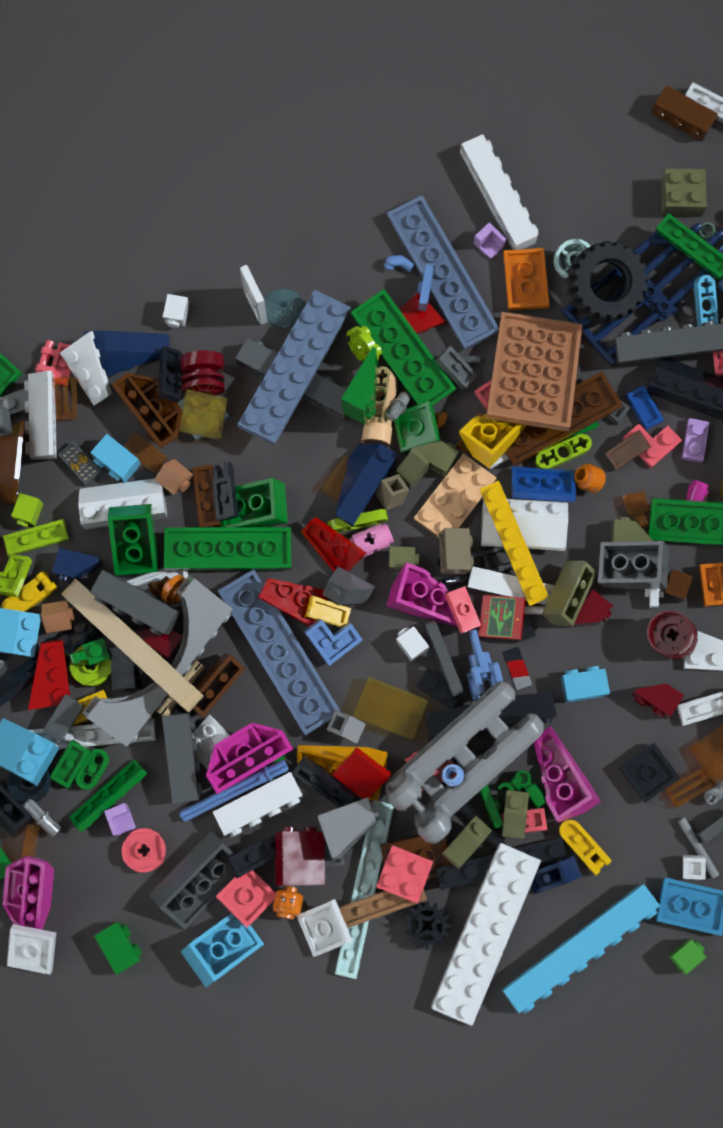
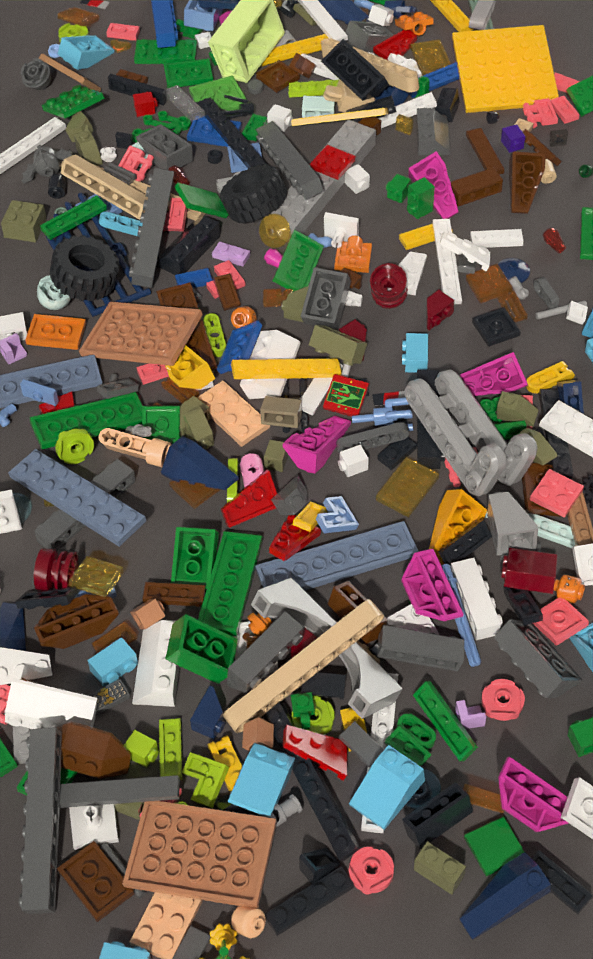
camera: 75 degrees left, 25 degrees down
light grey axle [22,799,61,837] -> none
black hinge [212,462,239,522] -> none
light grey brick [327,710,366,744] -> none
red tile [332,747,391,799] -> none
green slope [341,347,378,425] -> none
dark tan brick [375,474,409,510] -> none
light blue plate [442,764,464,786] -> none
coral plate [445,586,481,634] -> none

